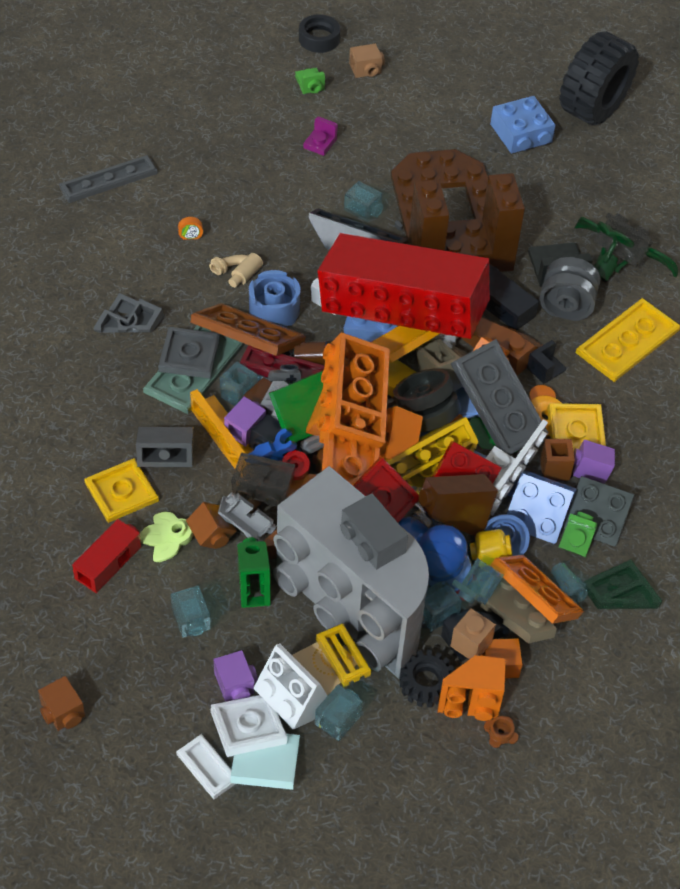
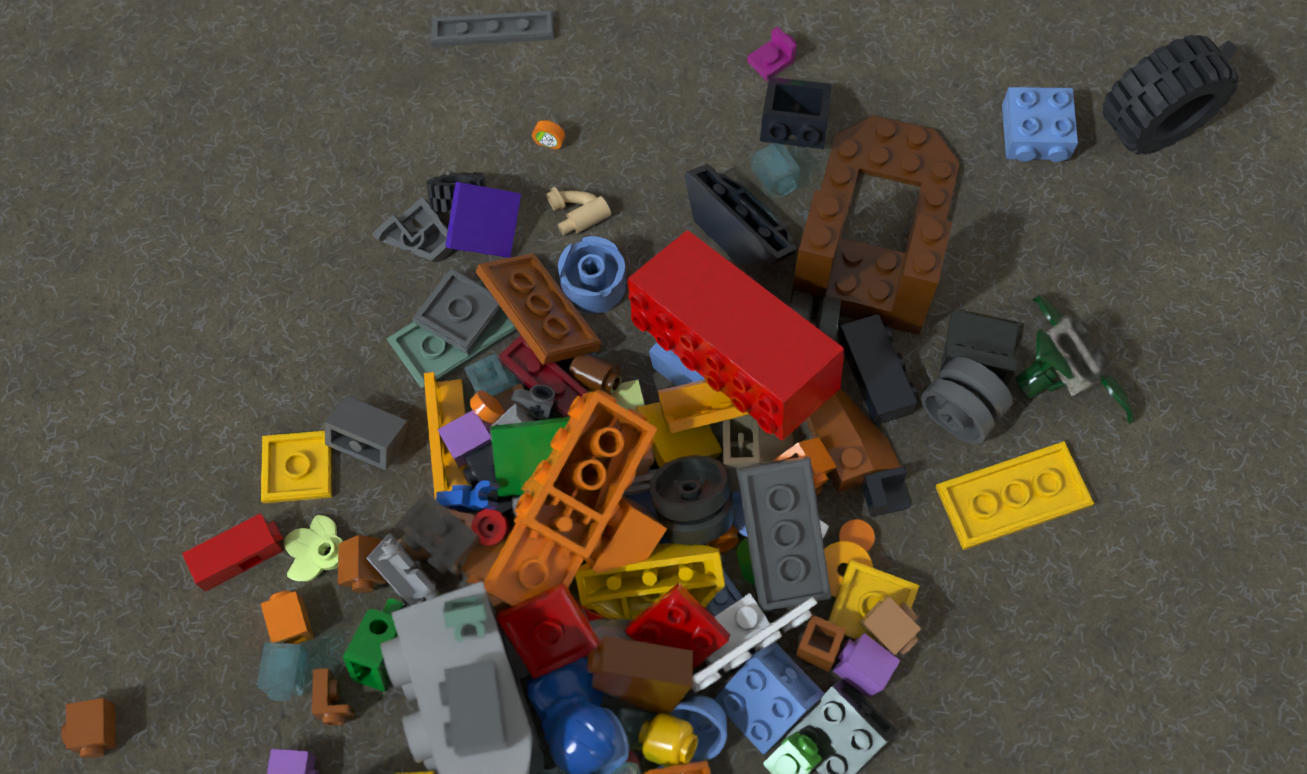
camera: 30 degrees right, 15 degrees up
none -> orange brick [261,590,314,651]
none -> dark orange bracket [312,668,355,726]
none -> black tyre [426,172,486,212]
none -> sand green tile [443,593,487,642]
none -> dark purple tile [445,182,521,258]
none -> orange tile [470,390,505,424]
none -> black window [760,77,832,149]
none -> medium nougat brick [859,596,921,655]

